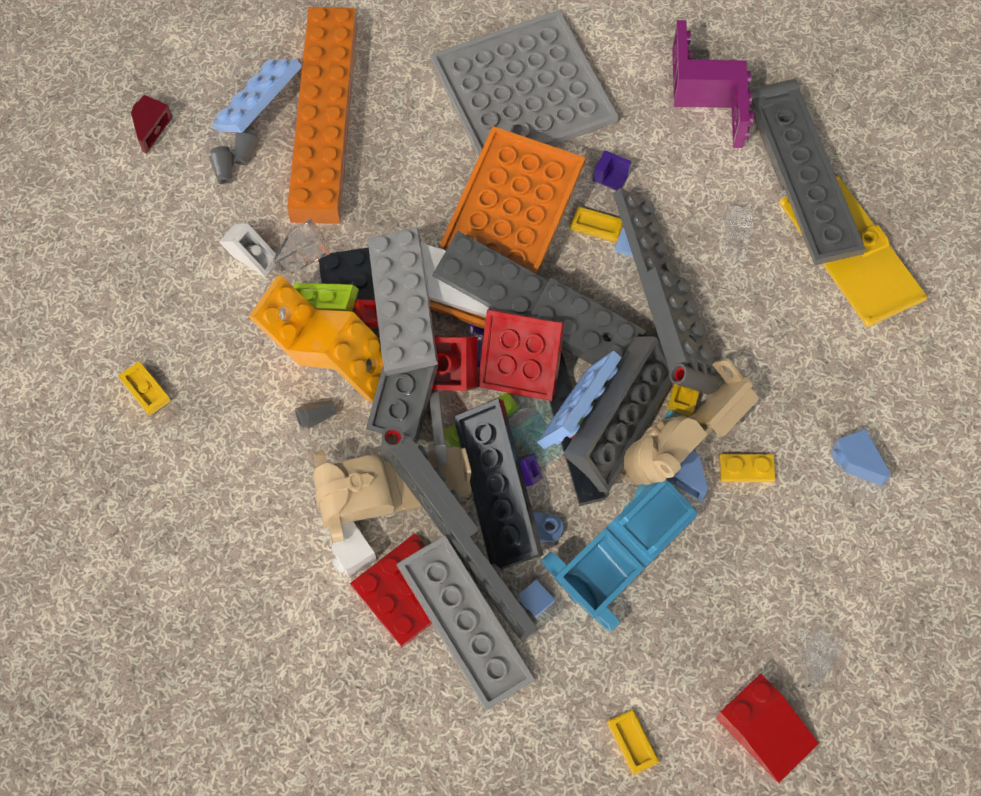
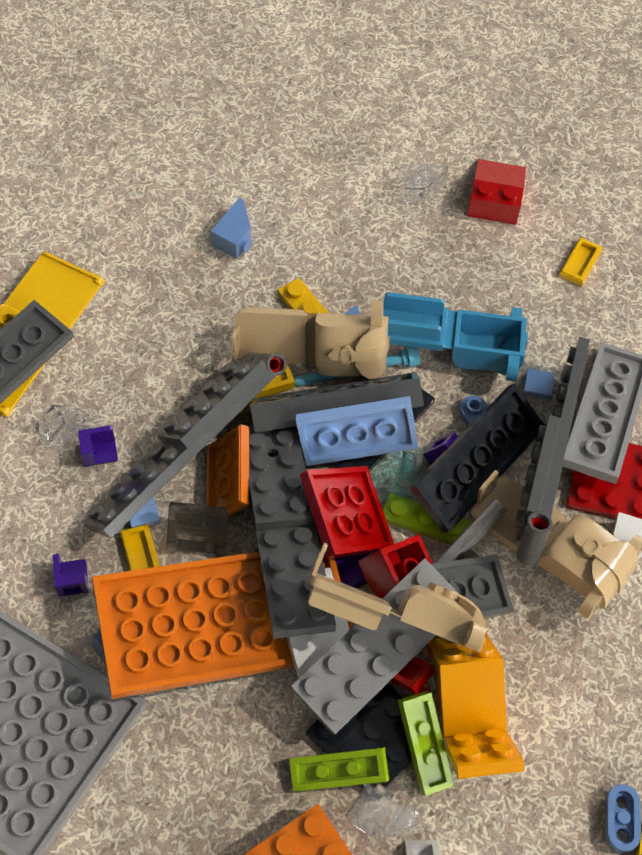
camera: 130 degrees left, 5 degrees down
dark grey cone [295,400,336,429] -> none
none -> dark purple panel [78,425,118,467]
none -> clear smoke plate [166,501,229,558]
none -> orange tile [205,424,249,523]
none -> lime plate [289,747,389,792]
none -> tan piece [309,543,486,652]
none -> medium blue plate [605,784,641,853]

